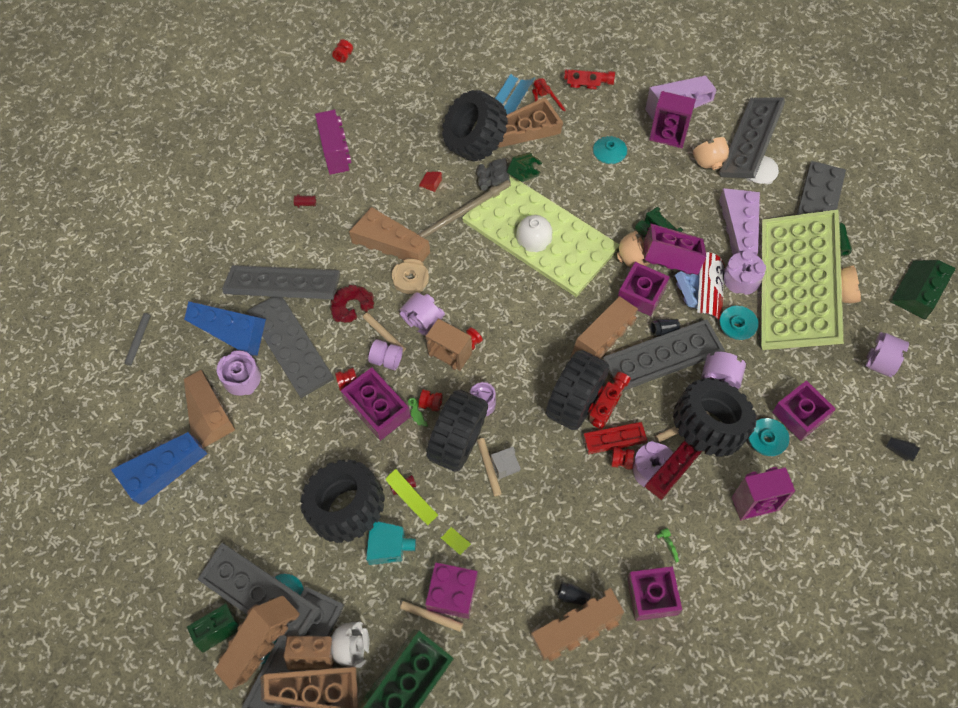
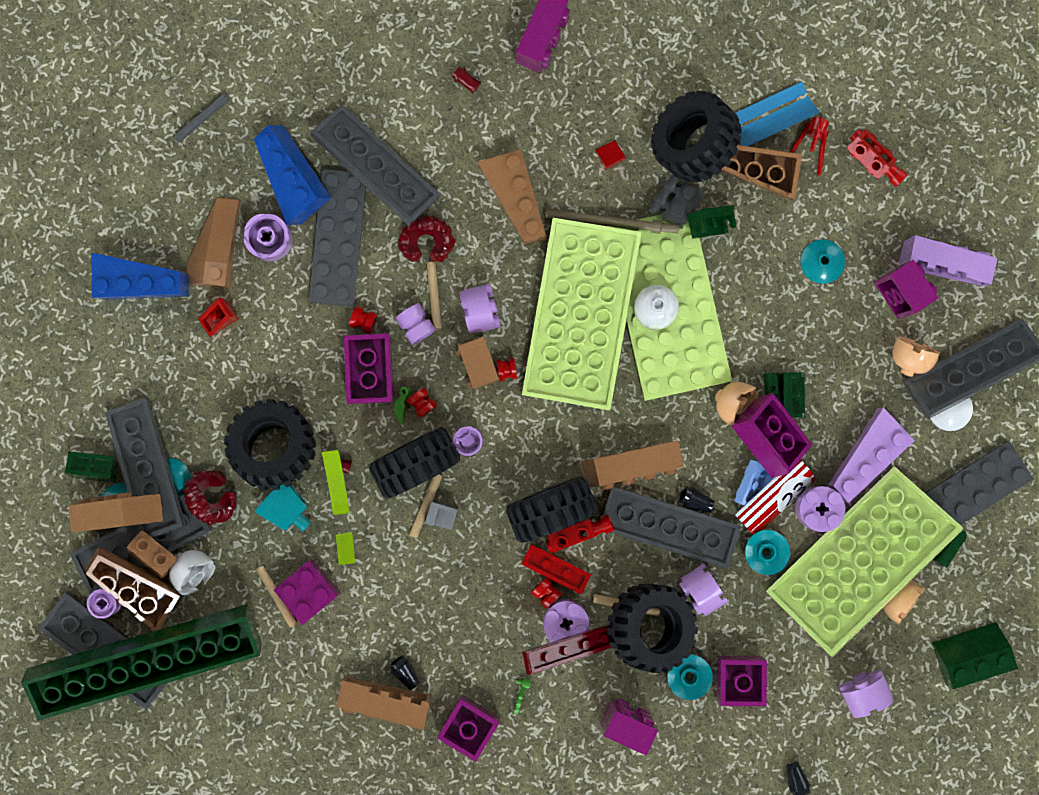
camera: 30 degrees right, 25 degrees up
tan plate [392,259,429,294] -> none
magenta brick [618,262,670,316] -> none
none -> dark red piece [183,469,237,525]
none -> red slope [198,297,239,337]
none -> yellowish green plate [522,218,642,411]

